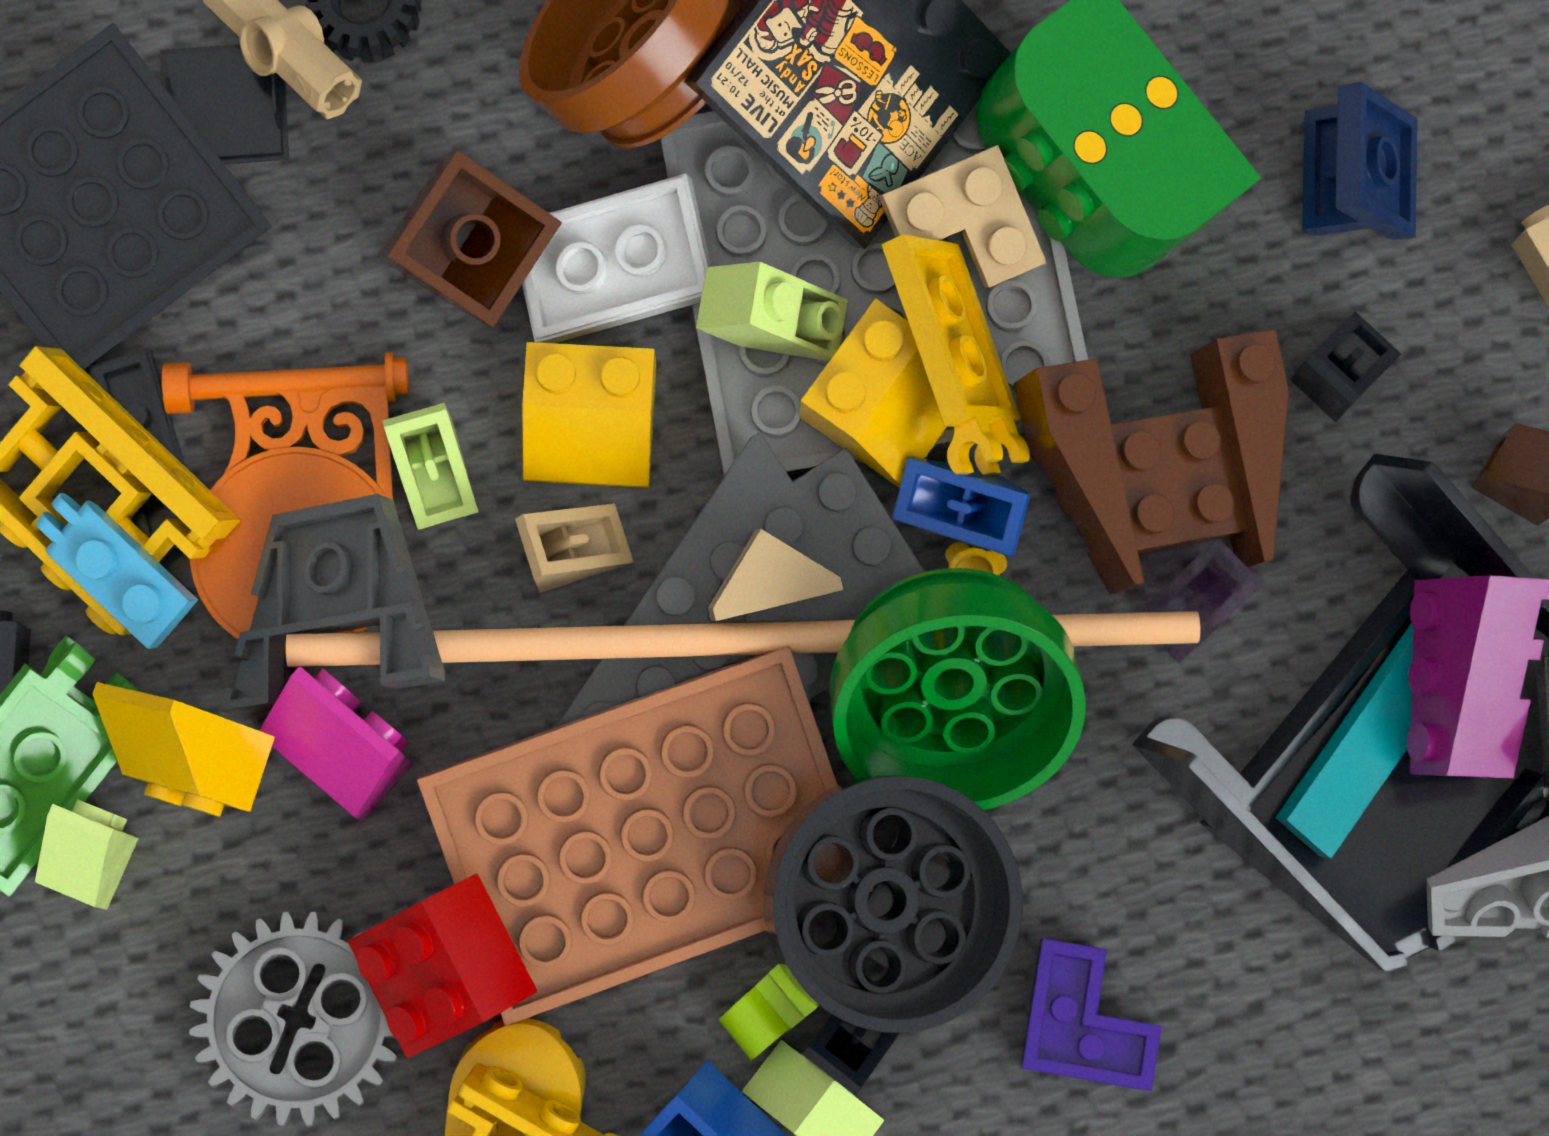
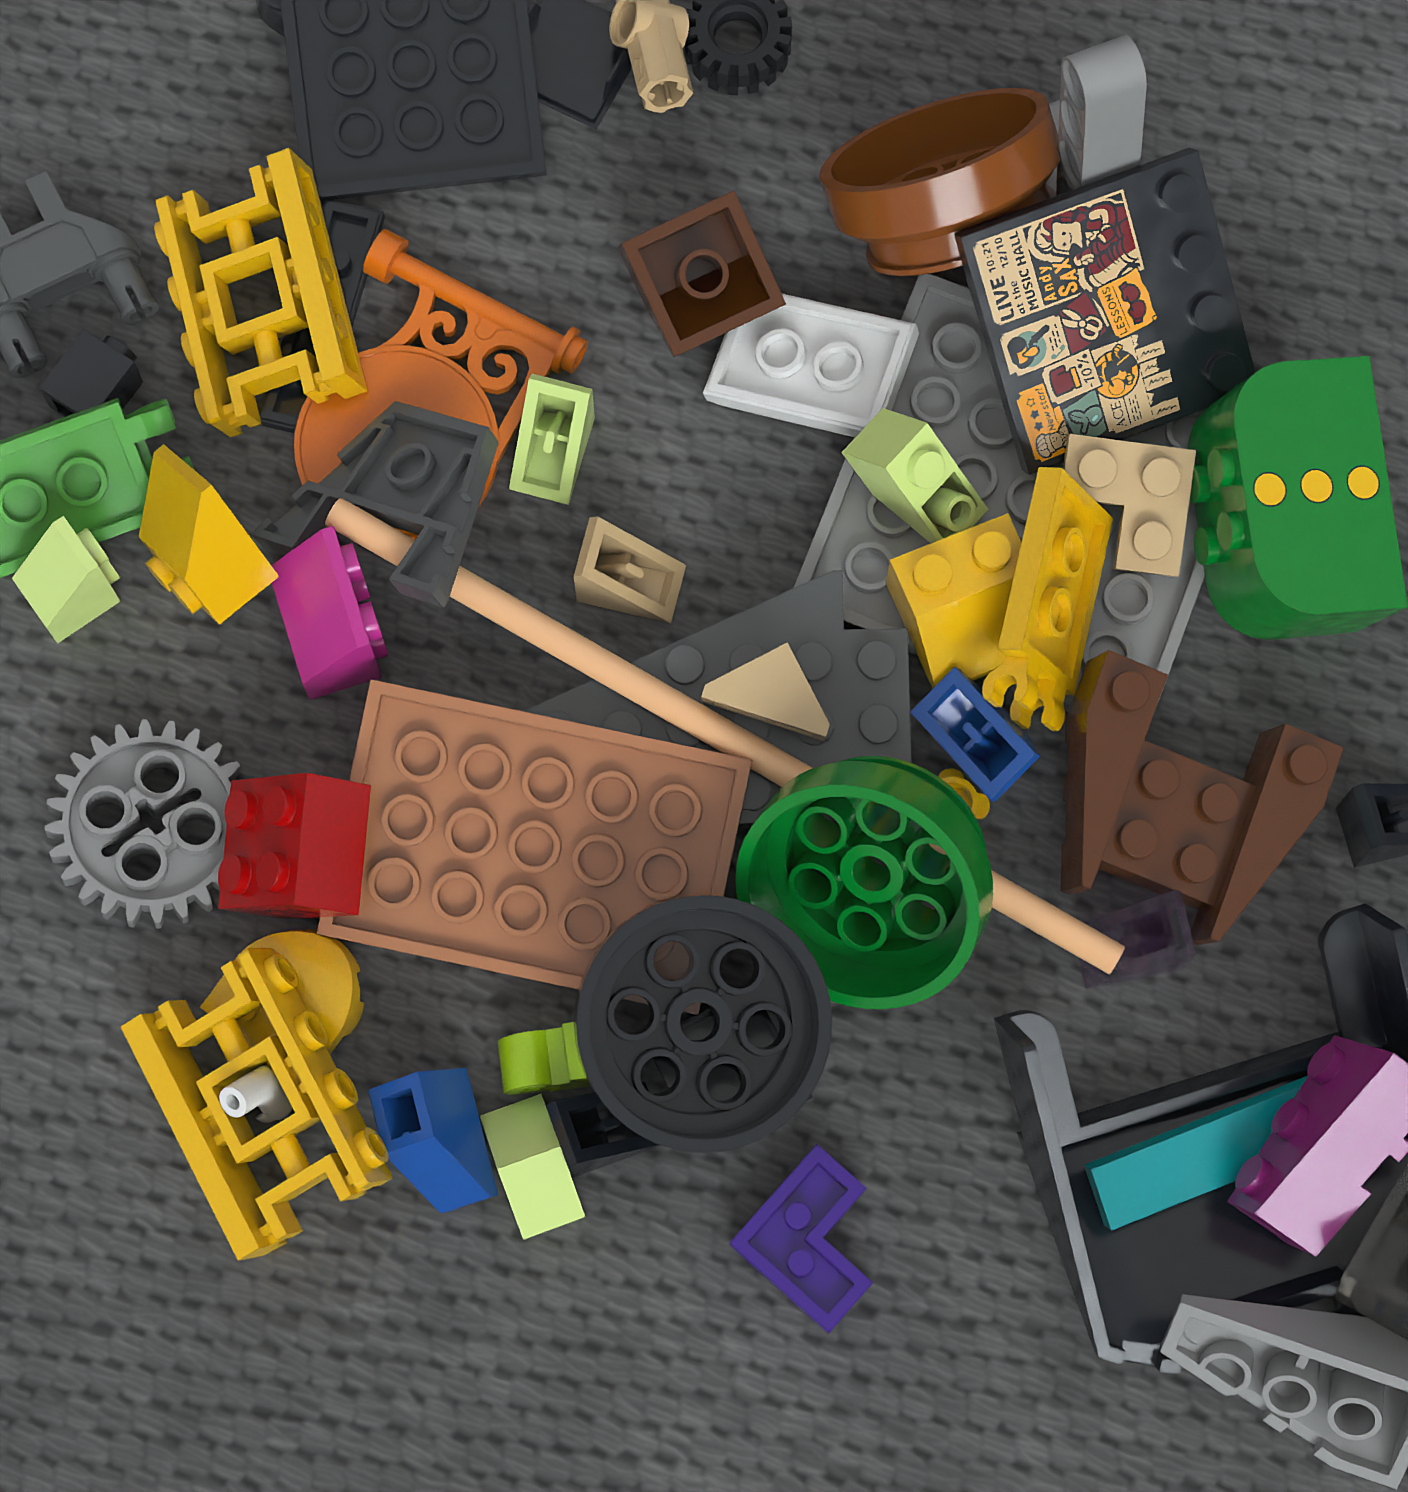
camera: 35 degrees right, 5 degrees down
medium azure hinge [35,493,198,649] -> none
yellow slope [522,342,657,488] -> none

